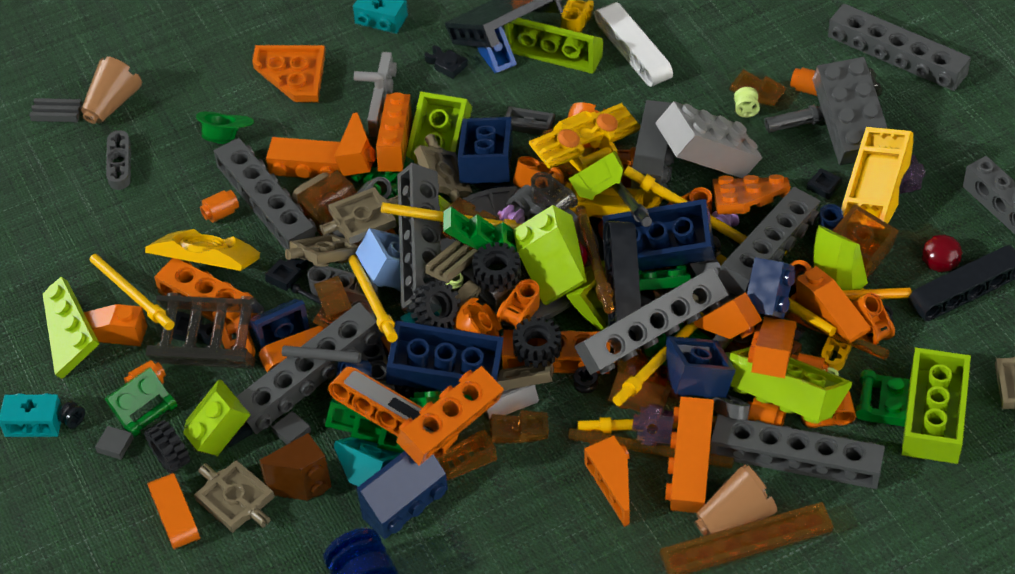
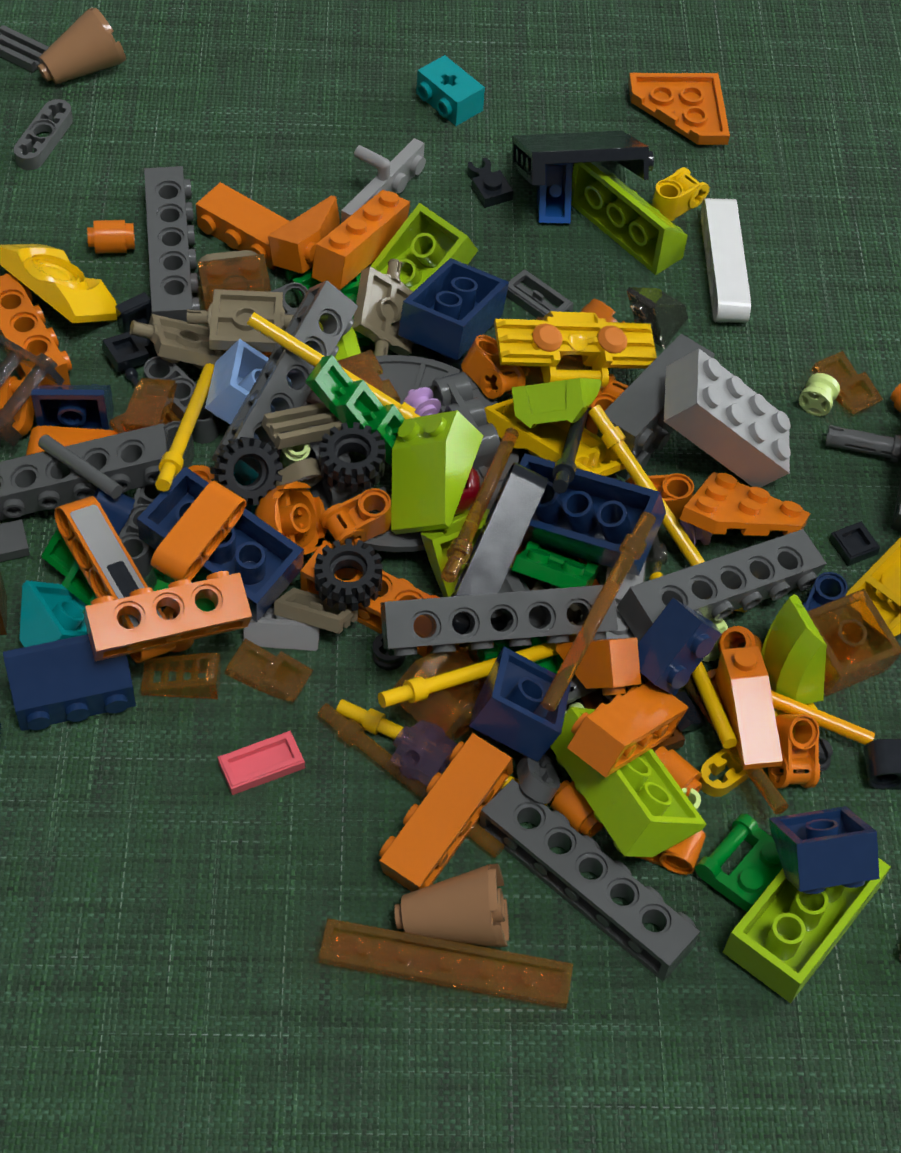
camera: 20 degrees right, 5 degrees up
green piece [196,111,254,144] -> none
orange plate [252,45,326,102] -> none
clear smoke piece [531,172,578,211] -> none
orange slope [584,436,630,527] -> none
none -> black tile [115,292,152,334]
none -> orange beam [150,481,247,581]
none -> coral tile [217,730,305,795]
none -> clear orange bar [541,512,656,712]
none -> clear smoke slope [627,287,688,349]
none -> dark blue slope [769,806,880,894]

